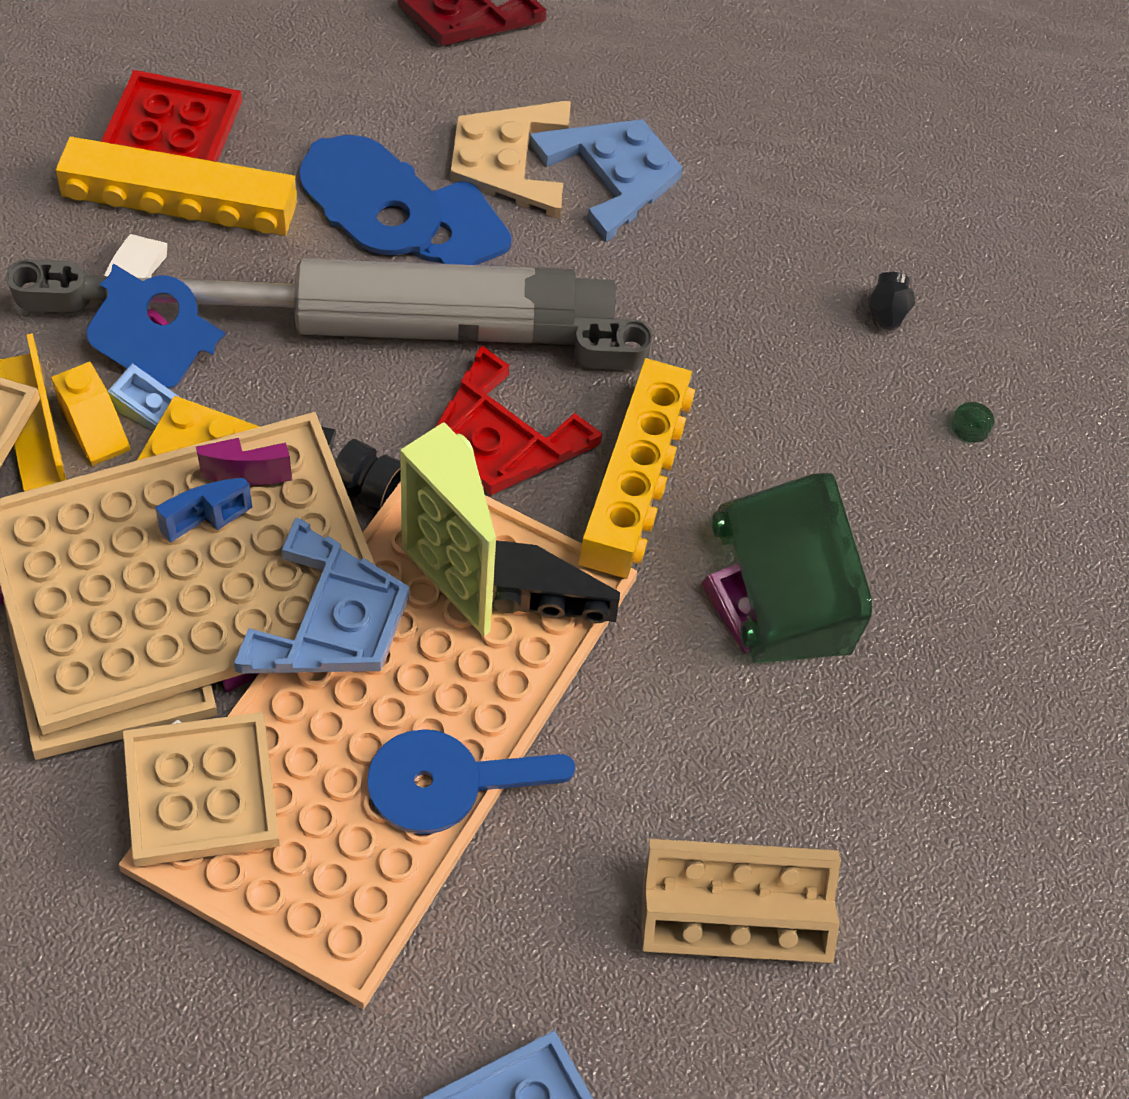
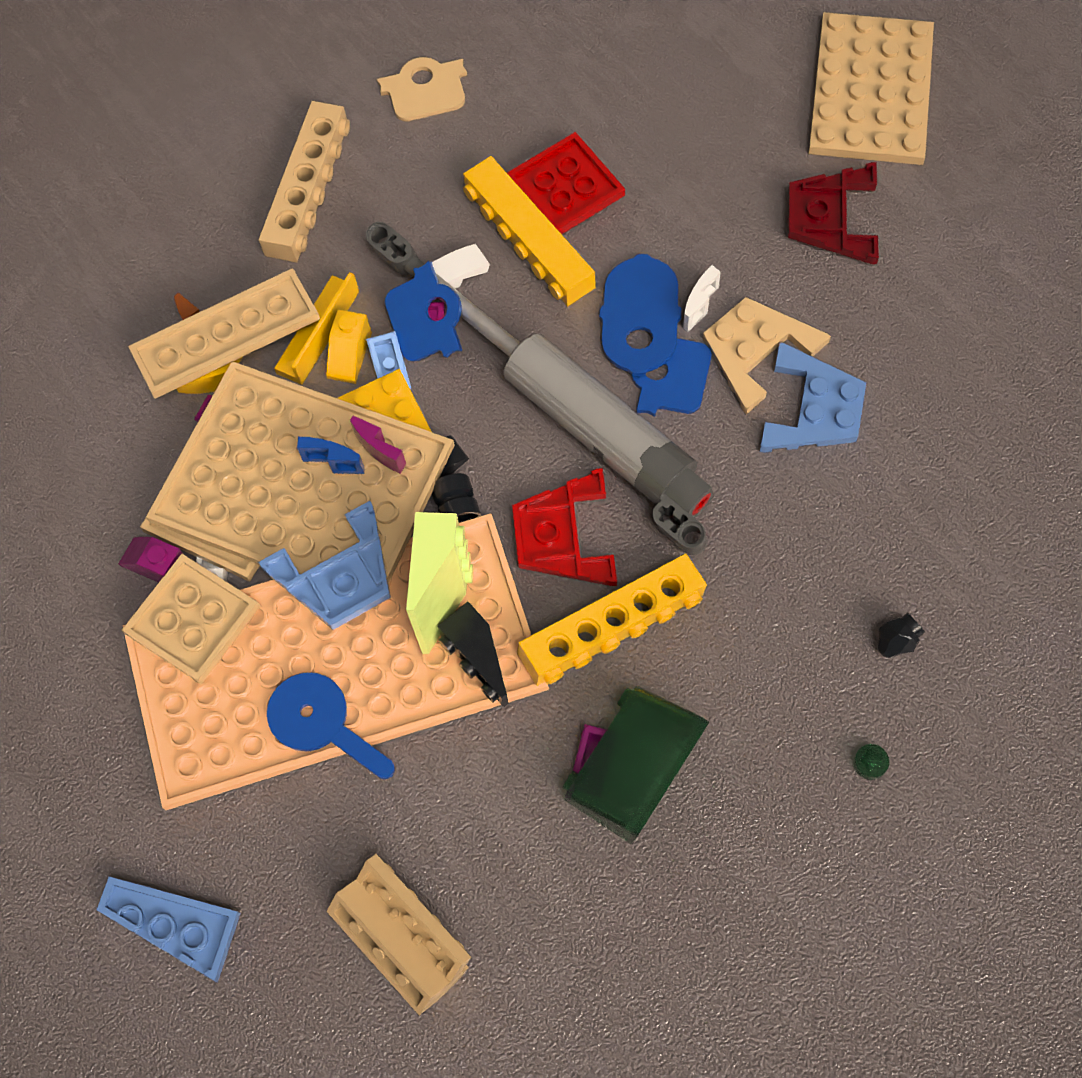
camera: 55 degrees right, 10 degrees up
none -> magenta slope [118,537,183,583]
none -> white slope [683,265,721,332]

